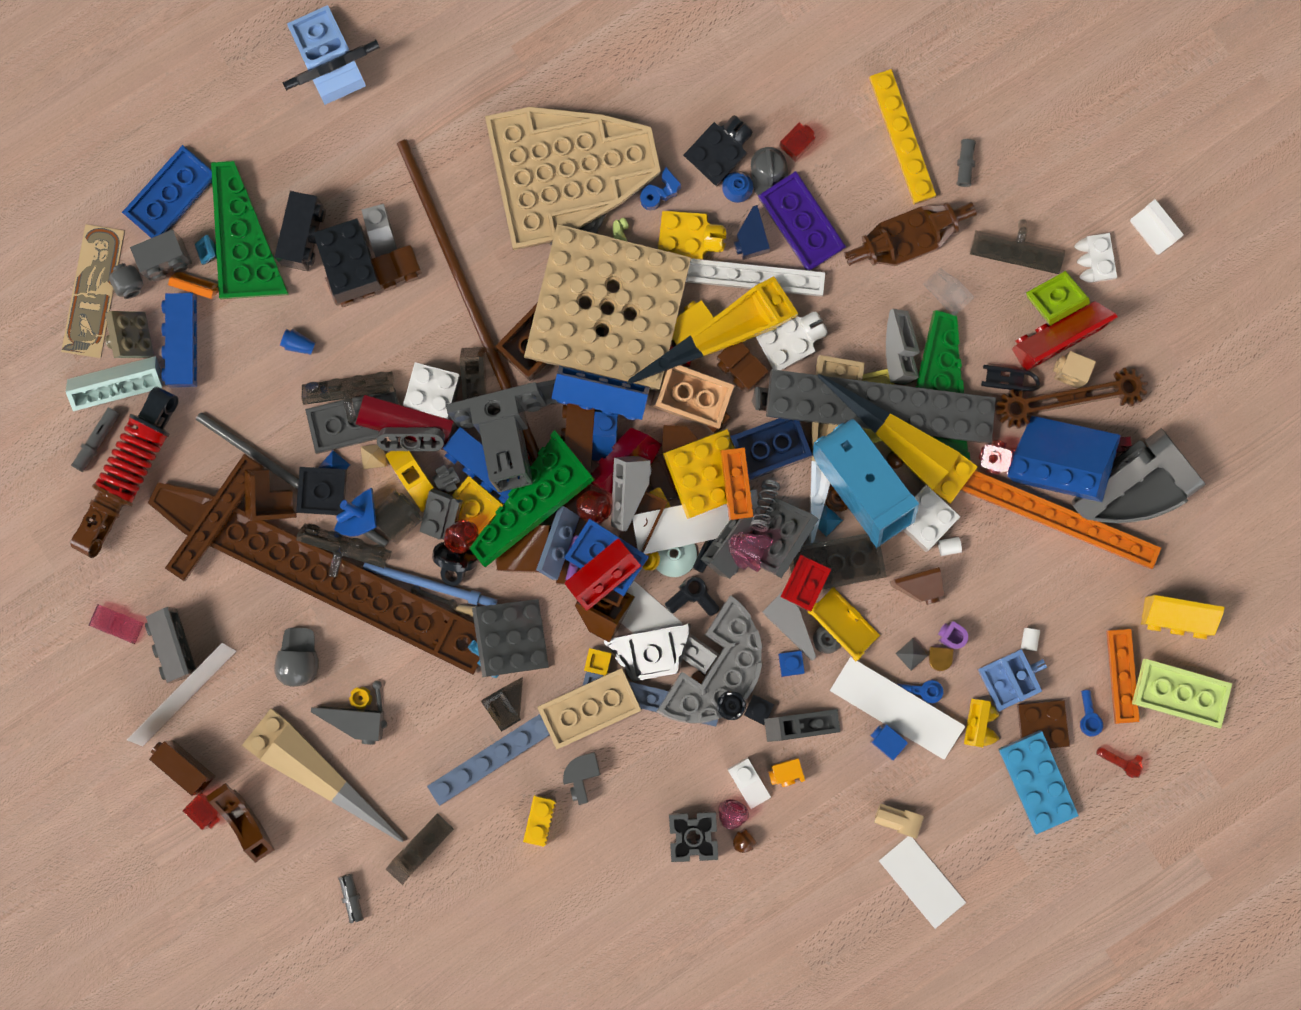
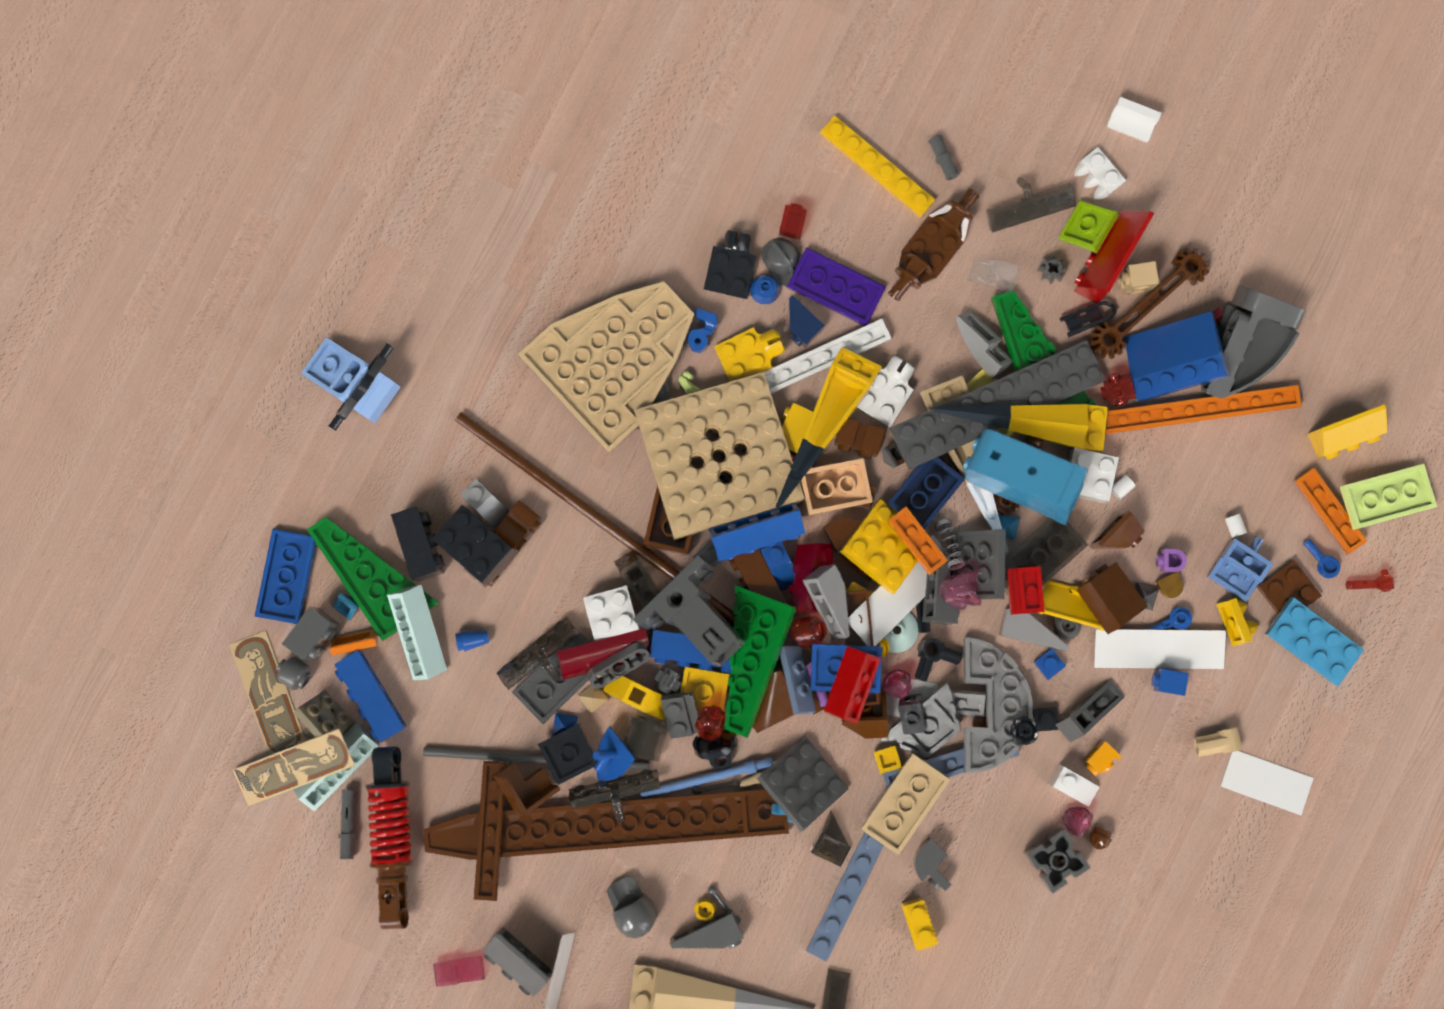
camera: 30 degrees left, 0 degrees up
none -> sticker [233,729,355,806]
none -> light aqua brick [387,585,447,680]
none -> clear pink cone [882,669,912,699]
none -> black bracket [898,694,926,735]
none -> dark grey gear [1037,255,1067,285]
none -> reddish brown brick [1076,562,1148,635]

